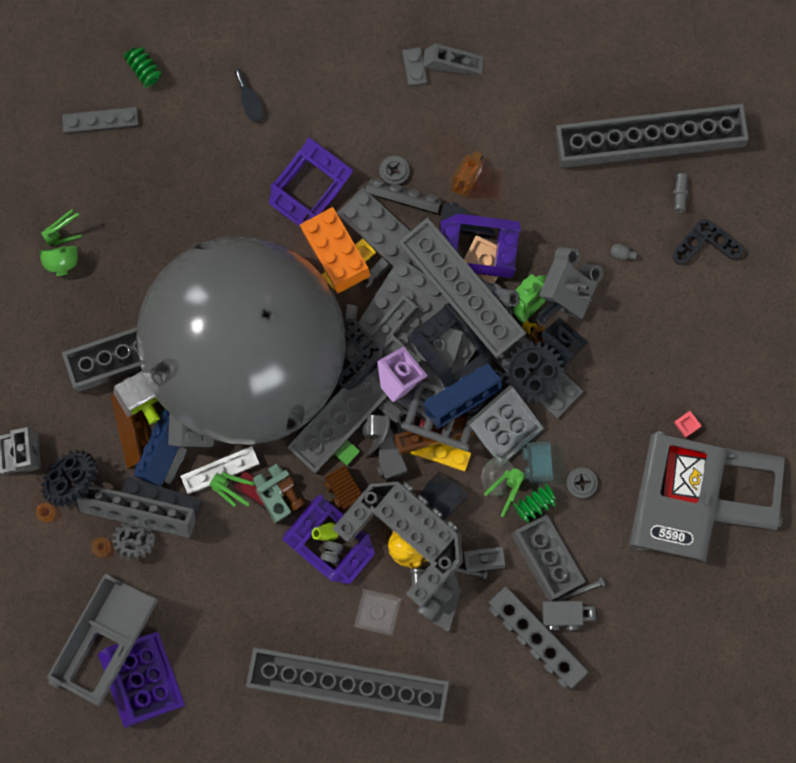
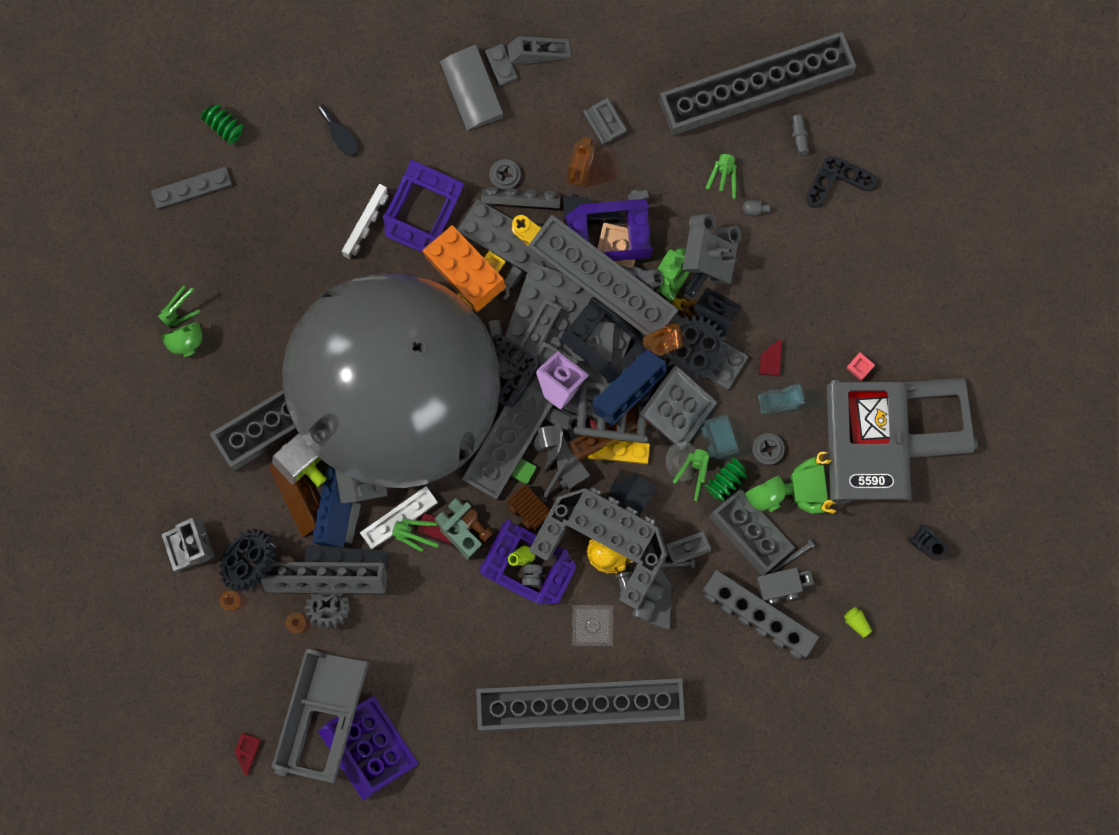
camera: 15 degrees left, 0 degrees up
none -> dark red tile [235,733,261,776]
none -> white plate [342,184,389,259]
none -> dark grey slope [440,45,503,131]
none -> yellow piece [512,215,541,246]
none -> dark grey piece [539,457,570,504]
none -> dark grey plate [583,98,627,146]
none -> dark grey plate [627,189,649,203]
none -> clear orange piece [643,324,683,356]
none -> bright green plant [706,154,737,199]
none -> bright green cylinder [745,476,786,512]
none -> clear light blue brick [758,384,805,414]
none -> dark red tile [759,339,782,377]
none -> bright green torso [784,452,836,514]
none -> lime cone [844,607,872,638]
none -> black piece [908,524,947,561]

